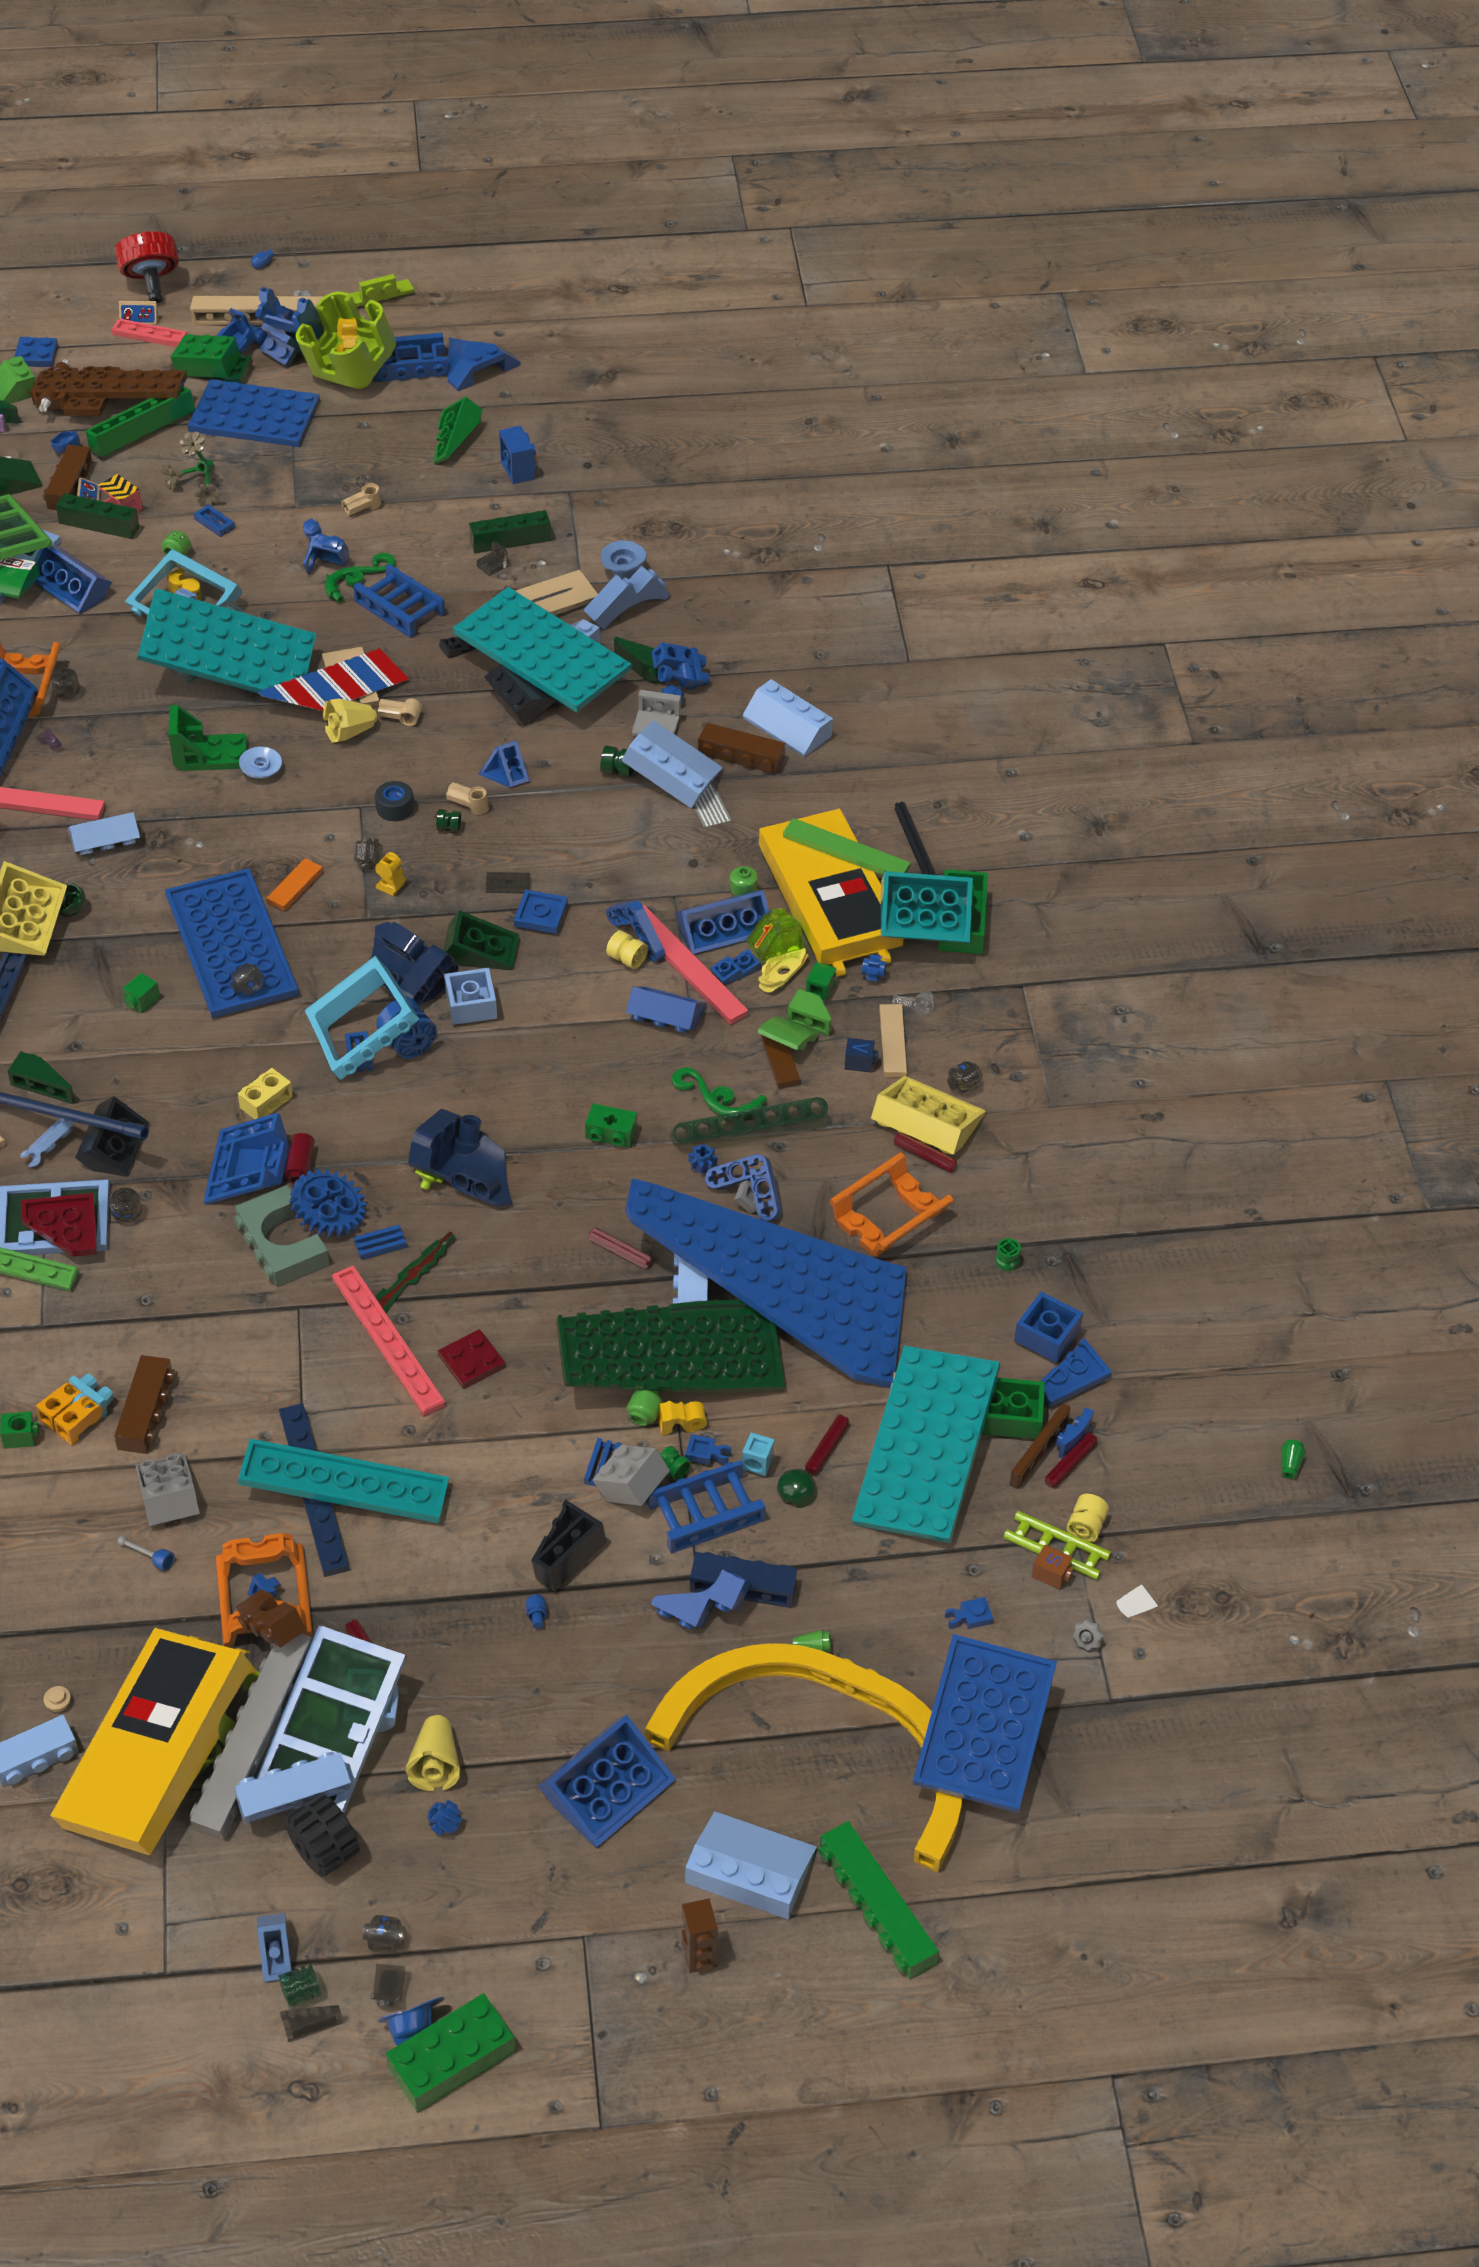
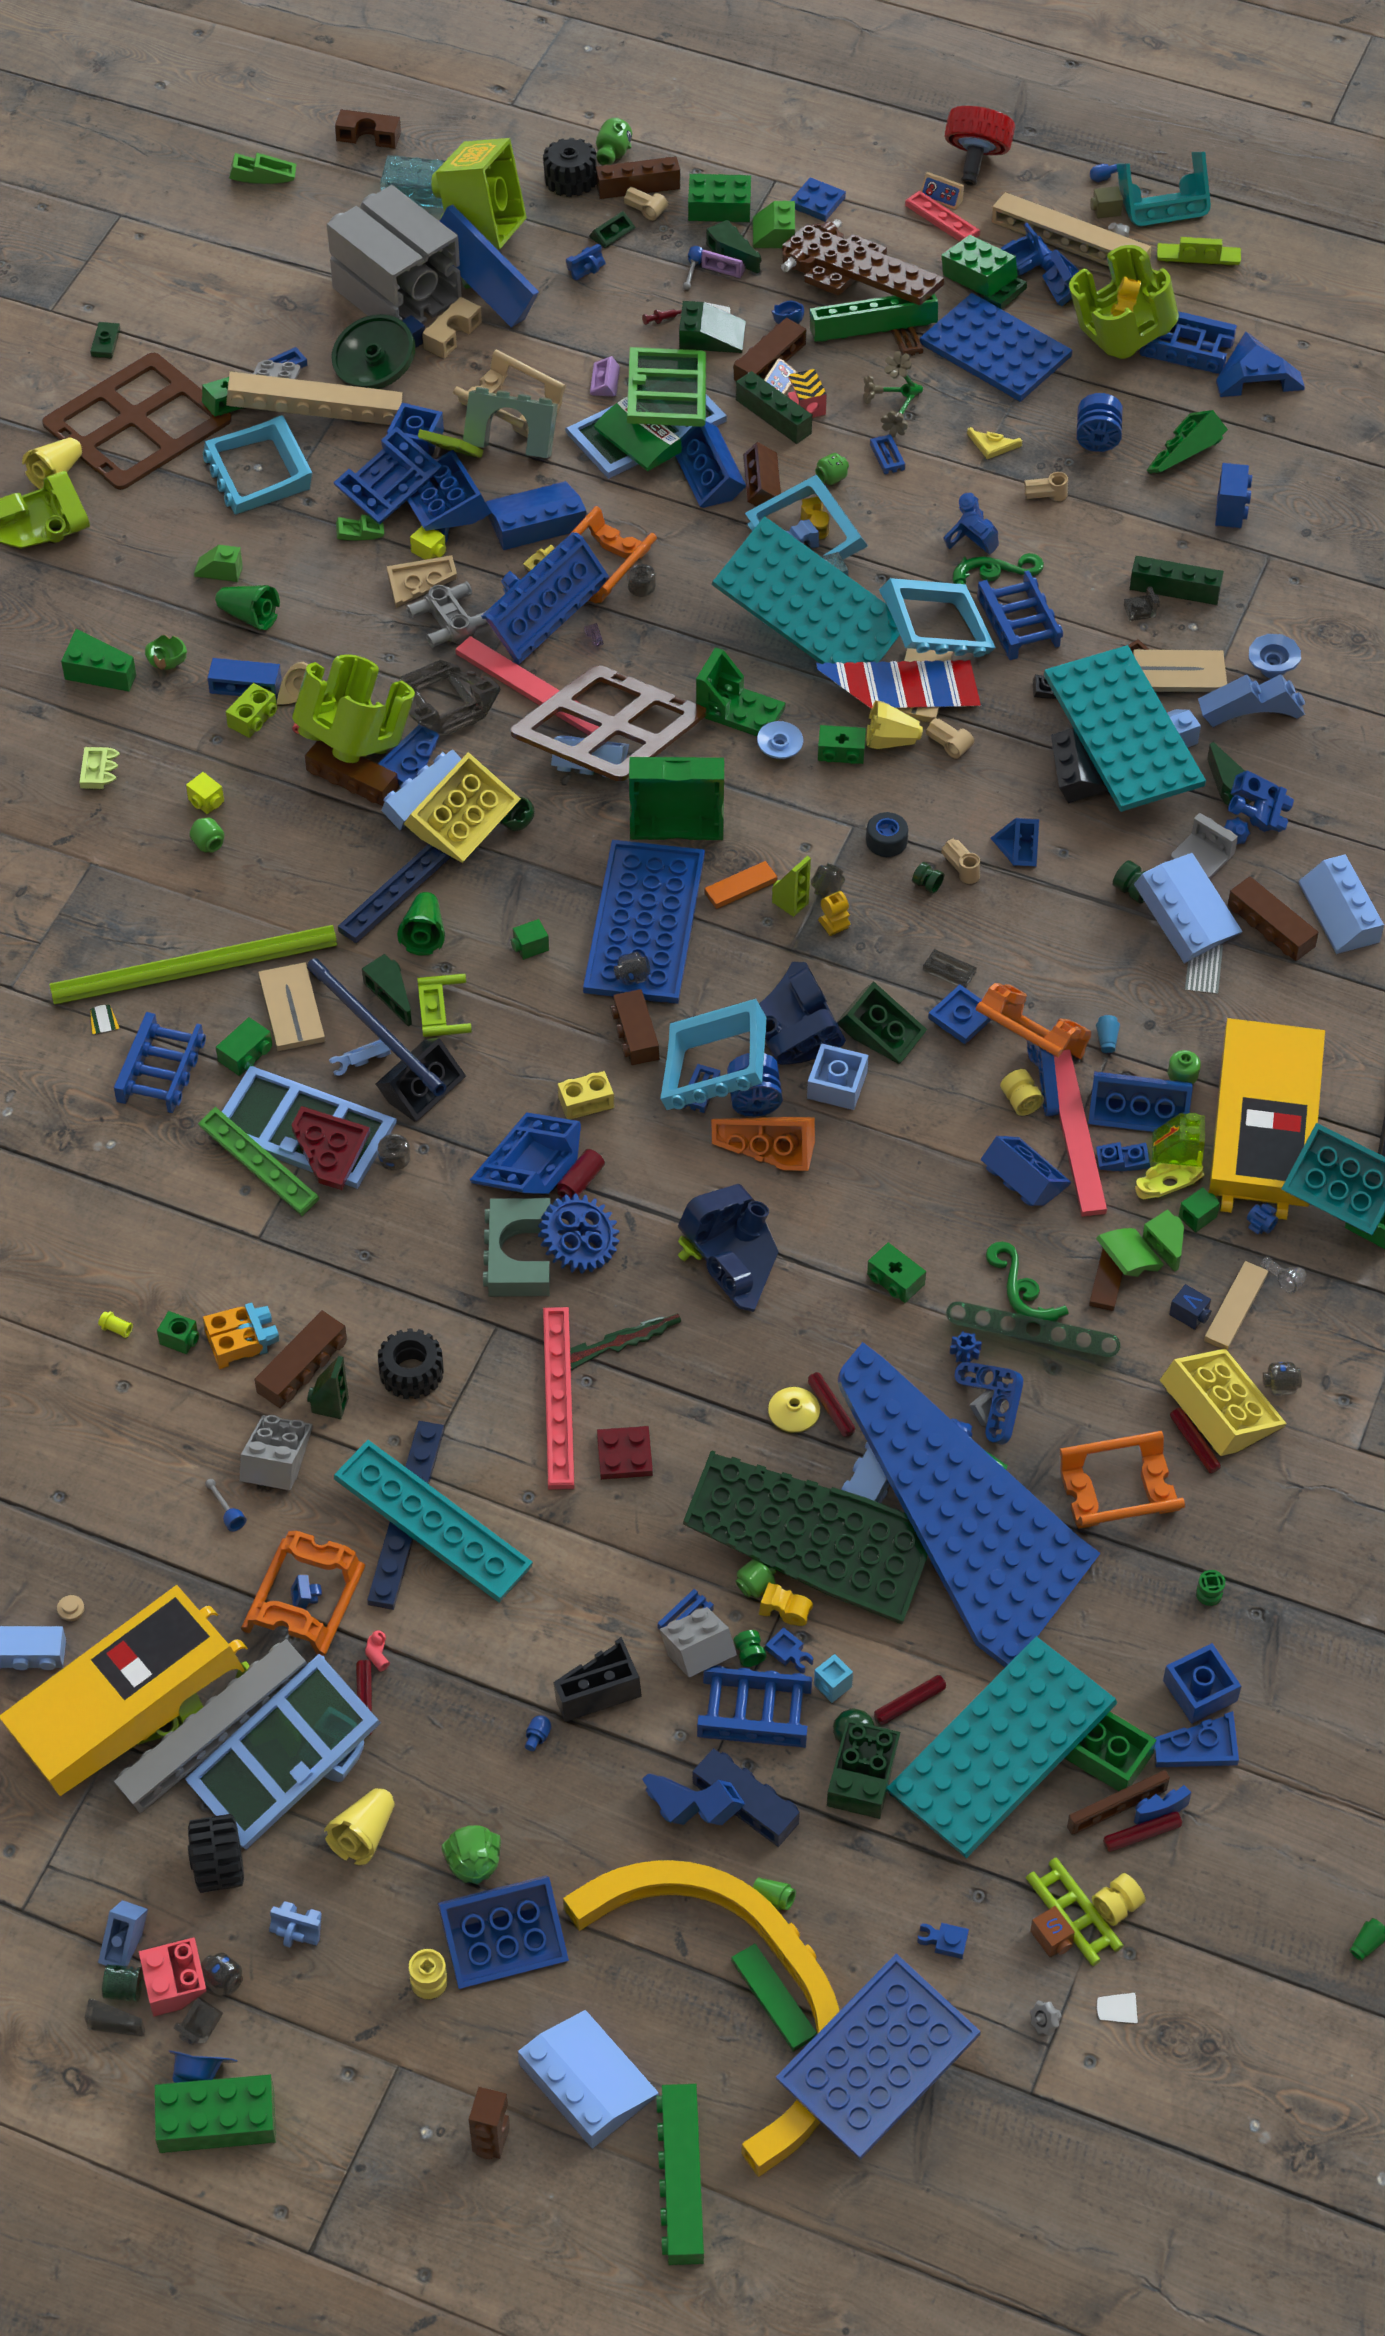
camera: 30 degrees right, 5 degrees up
light blue brick [235,1752,351,1824] -> none
reddish brown arch [236,1589,307,1648] -> none
blue animal [256,287,324,340] -> none
blue tile [354,1225,407,1260] -> none
blue gear [427,1799,462,1836] -> none
bright green tile [783,818,911,875] -> none
none -> coral slope [139,1937,207,2017]
none -> medium blue hips [269,1901,321,1948]
none -> dark green slope [307,1356,349,1419]
none -> coral arm [365,1631,390,1672]
none -> black tyre [378,1328,444,1399]
none -> green cone [397,892,445,956]
none -> light yellow wheel [409,1949,447,1999]
none -> lime plate [417,974,472,1037]
none -> bright green helmet [442,1825,501,1885]
none -> window [511,665,706,781]
none -> reddish brown brick [610,989,660,1066]
none -> green tile [629,757,724,840]
none -> orange wedge [711,1117,815,1171]
none -> green tile [731,1943,817,2052]
none -> reddish brown brick [743,442,781,507]
none -> light yellow dish [768,1387,820,1433]
none -> lime slope [772,856,811,917]
none -> green brick [818,725,866,764]
none -> dark green slope [827,1719,901,1819]
none -> medium azure windscreen [879,578,996,657]
none -> reddish brown tile [891,326,923,356]
none -> light yellow tile [967,427,1022,460]
none -> orange piece [976,983,1091,1059]
none -> blue wheel [1077,393,1123,452]
none -> olive brick [1090,186,1123,219]
none -> dark azure cone [1096,1015,1120,1053]
none -> teal windscreen [1117,151,1211,226]

